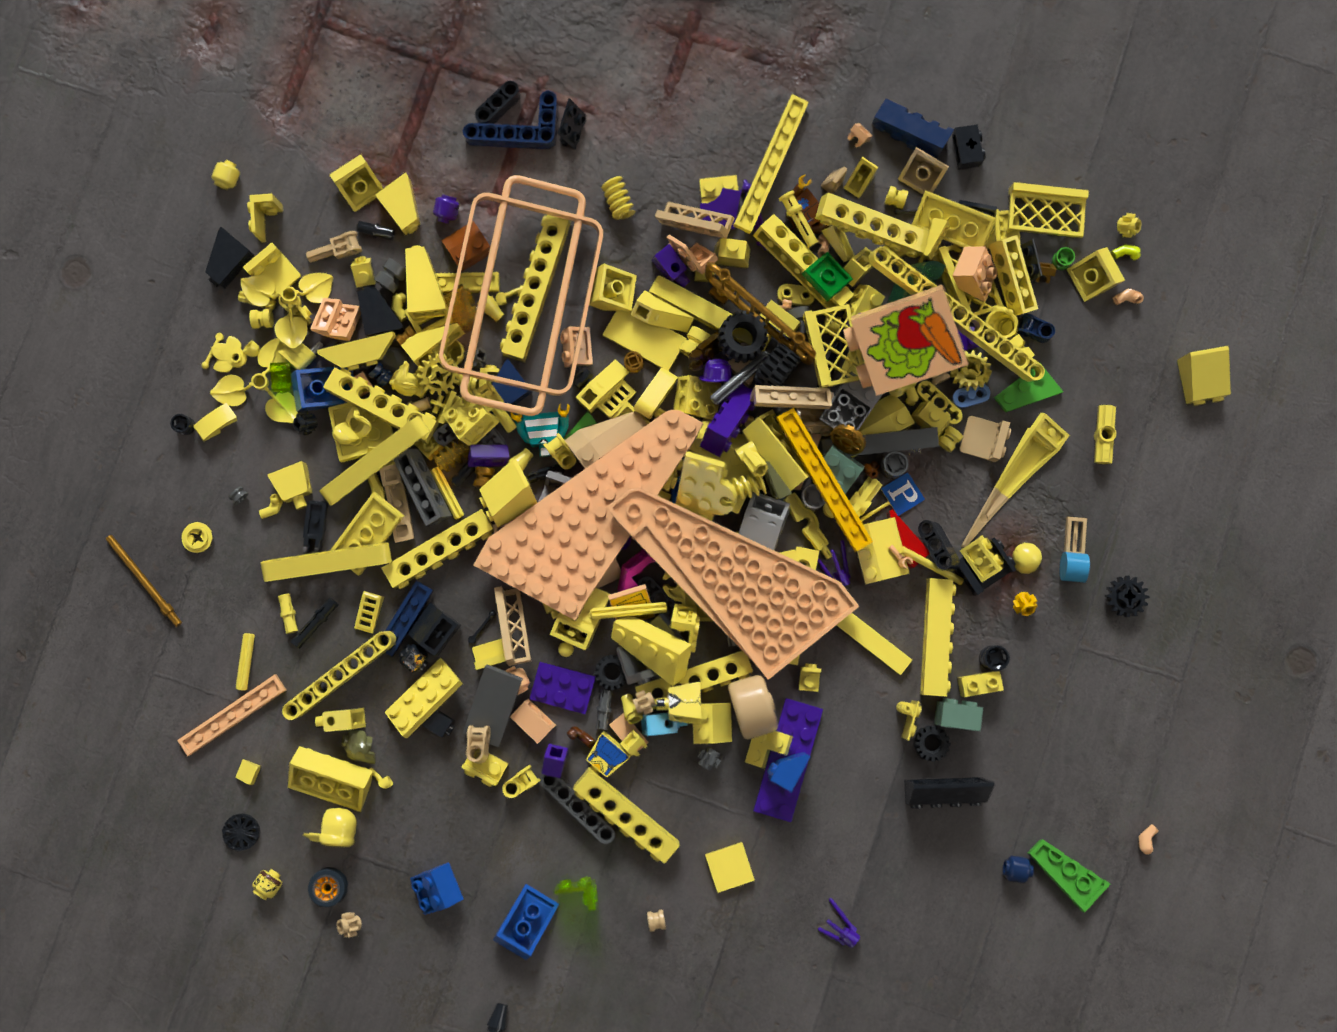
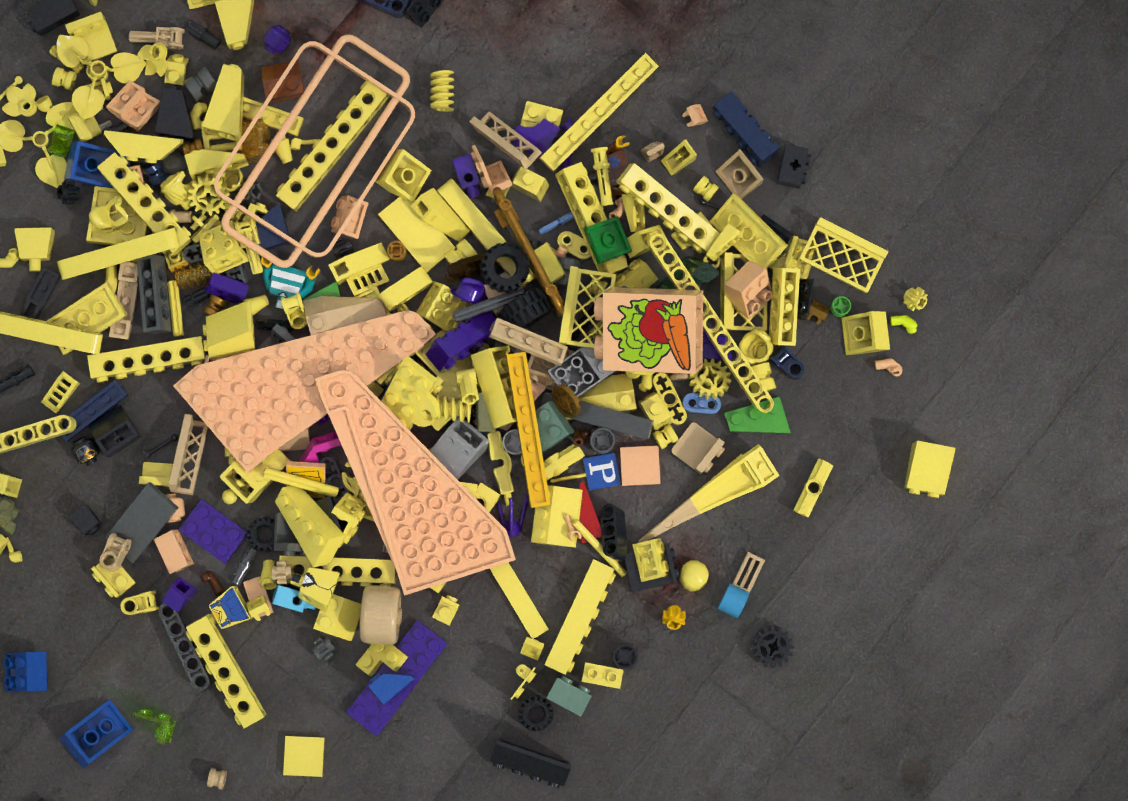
camera: 15 degrees right, 0 degrees up
light yellow plate [385,658,463,739] -> none
none -> light yellow plate [138,42,167,77]
none -> light yellow plate [520,637,544,661]
none -> medium blue piece [538,212,575,234]
none -> light nougat tile [620,446,660,486]

